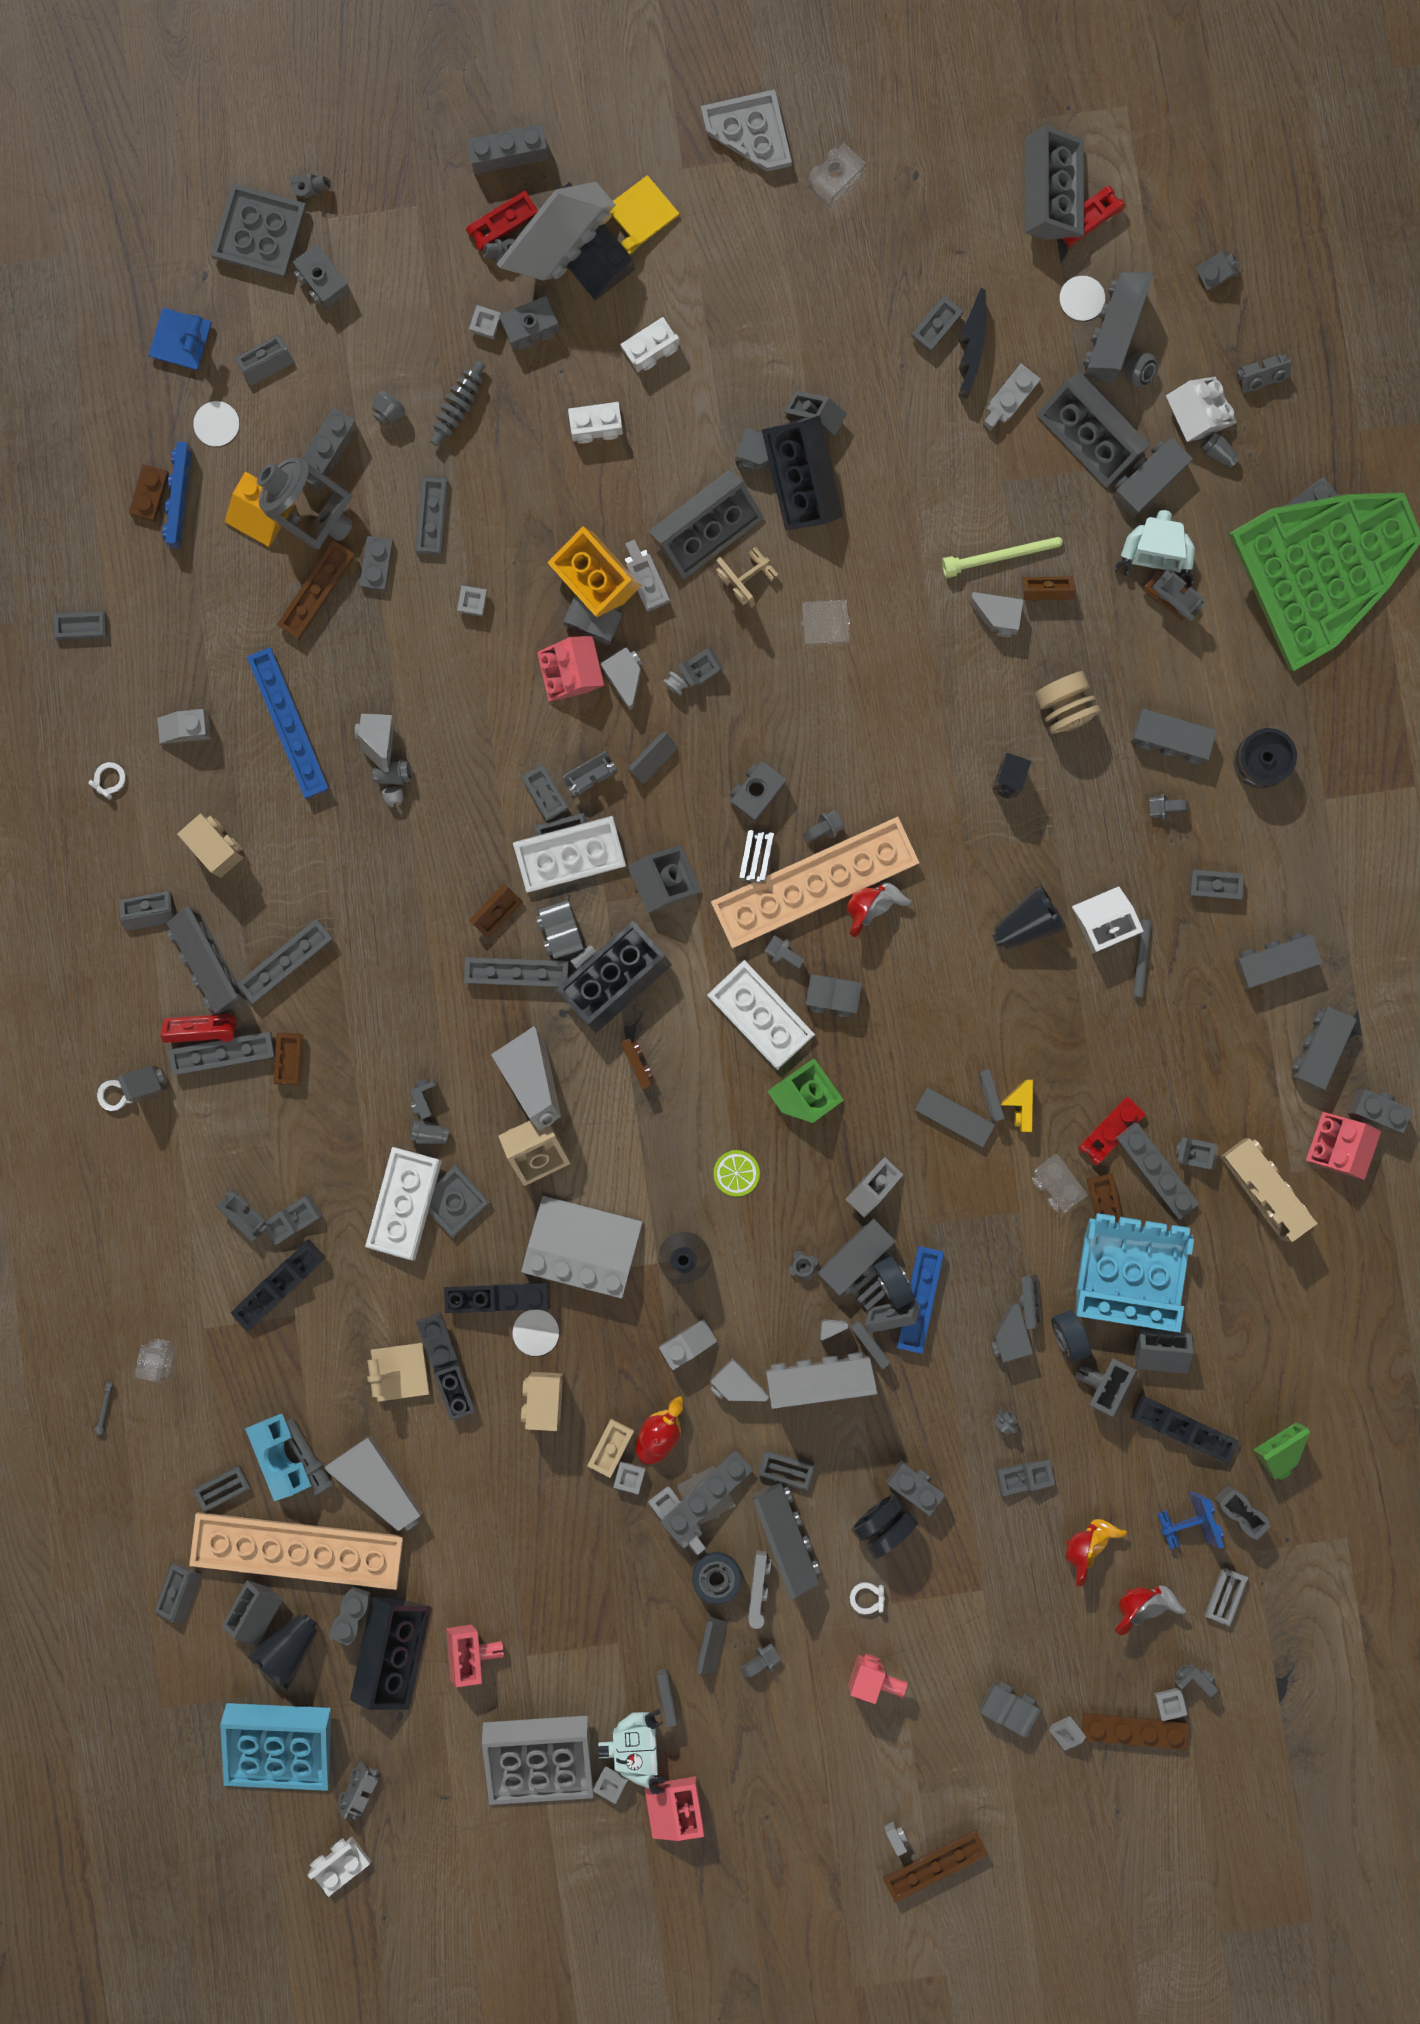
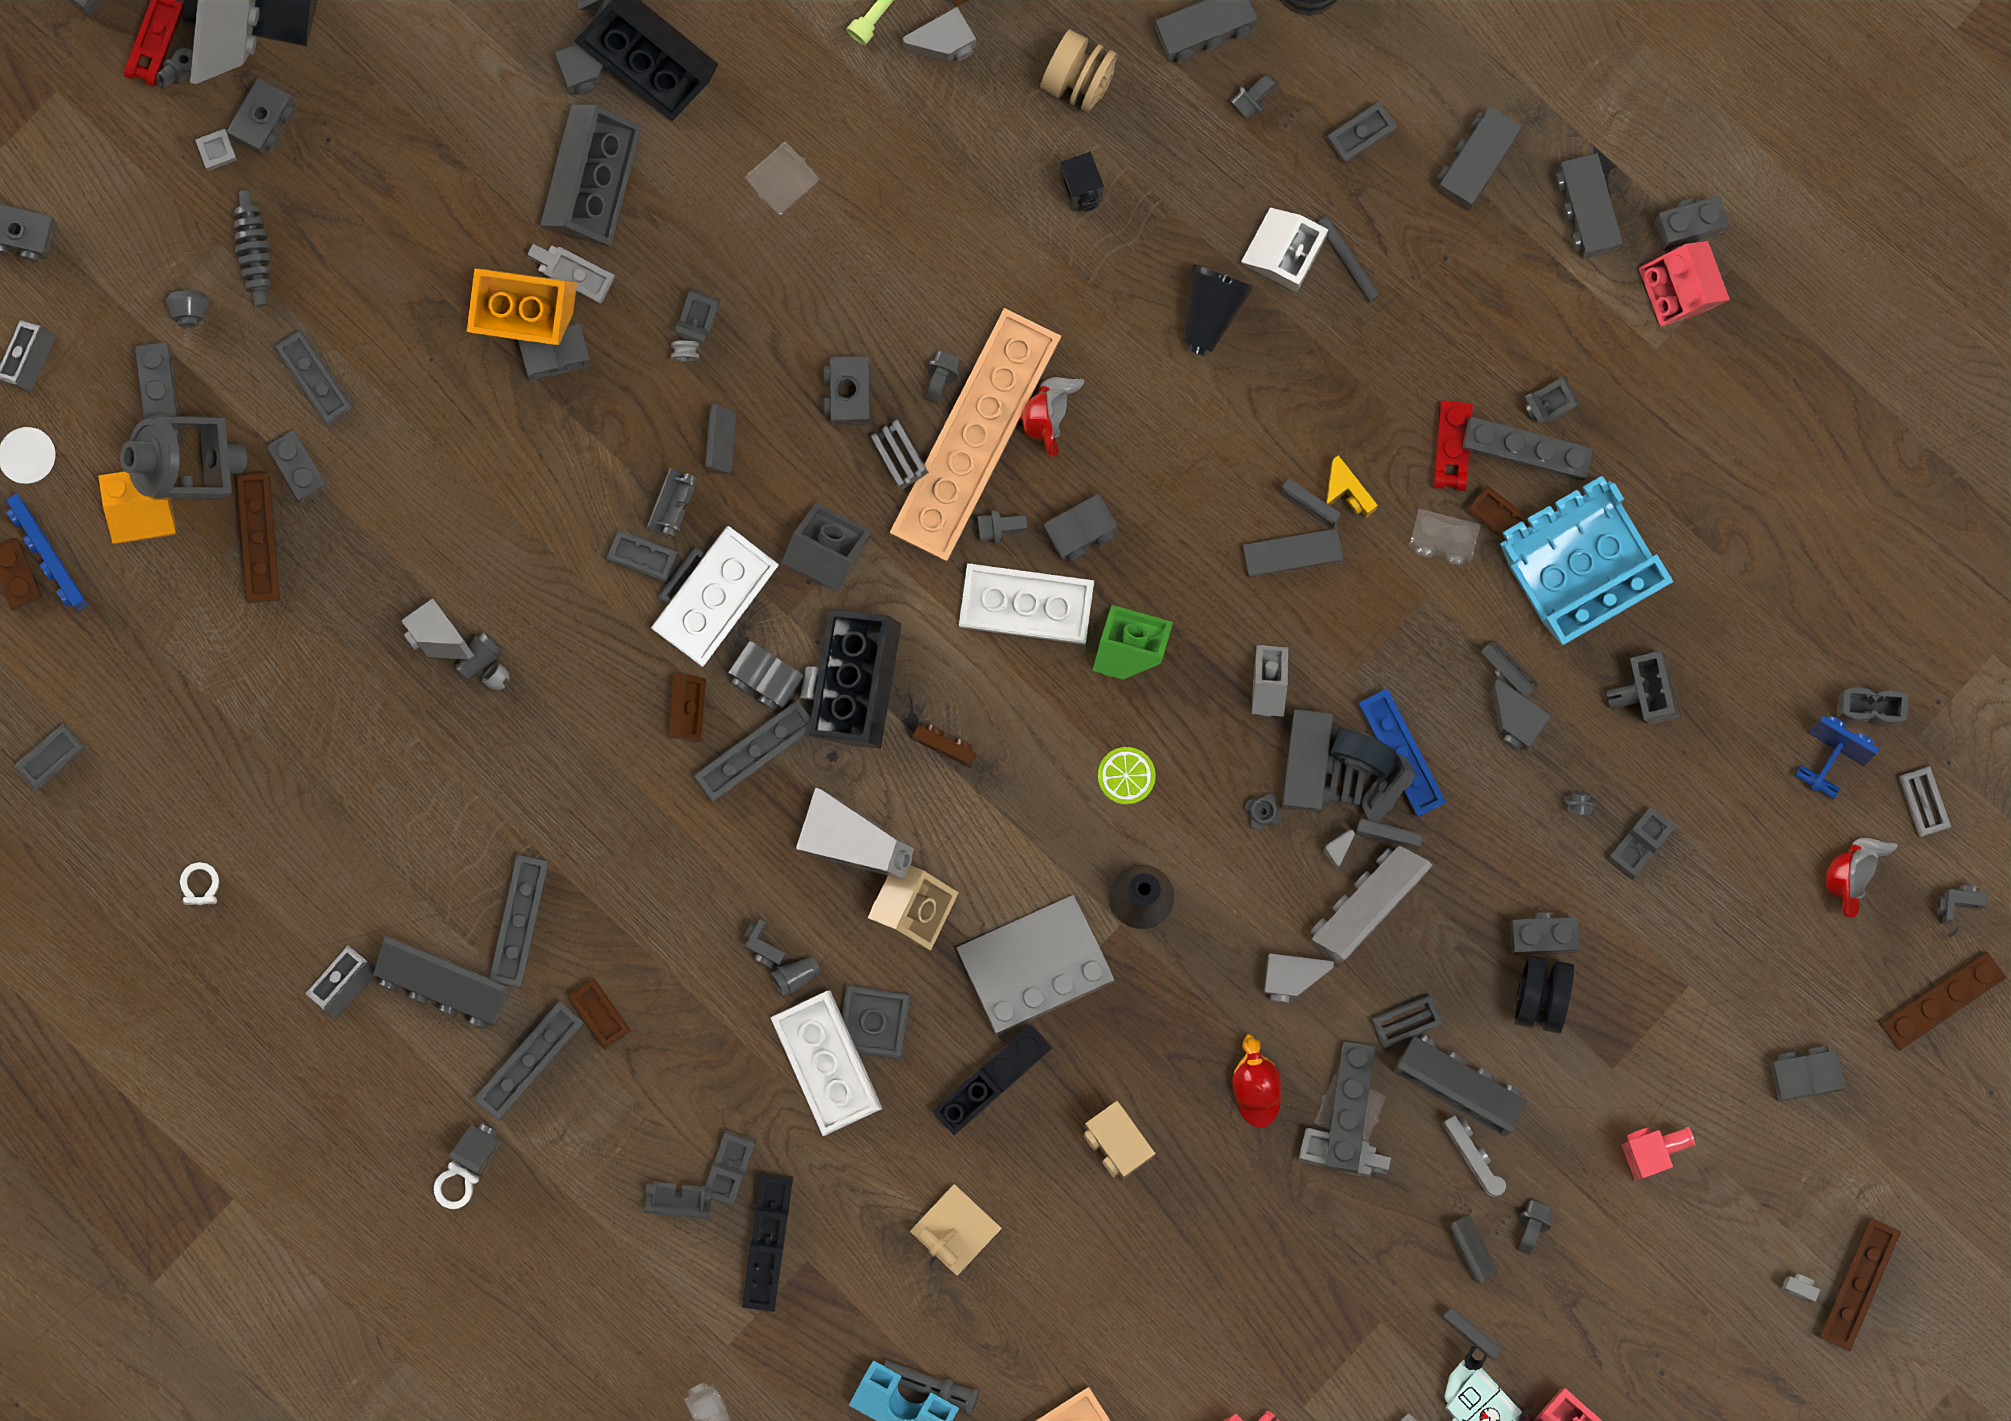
camera: 45 degrees left, 5 degrees down
light grey slope [157,709,211,744] -> none
red plate [160,1014,237,1043] -> none
tan brick [177,813,244,878] -> none
blue plate [247,647,330,799] -> none
light grey slope [325,1435,423,1531] -> none
black slope [416,1312,475,1420] -> none
light grey plate [457,585,487,617] -> none
white sticker [513,1310,559,1356] -> none
coral slope [537,636,604,701] -> none
white bracket [568,402,623,443] -> none
tan plate [587,1418,634,1478] -> none
light grey slope [601,647,642,711] -> none
light grey plate [613,1461,645,1494] -> none
white bracket [620,317,680,372] -> none
light grey slope [659,1319,717,1370] -> none
wheel [692,1552,742,1604] -> none
tan plate [716,547,779,608] -> none
white piece [850,1582,885,1614] -> none
light grey plate [1049,1716,1086,1751] -> none
black wheel [1051,1310,1091,1363] -> none
hair [1065,1519,1127,1587] -> none
black slope [1130,1394,1239,1464] -> none
dark grey brick [1134,1329,1193,1374] -> none
light grey plate [1154,1688,1187,1721] -> none
tan wedge [1220,1138,1318,1242] -> none
bright green slope [1253,1422,1310,1480] -> none

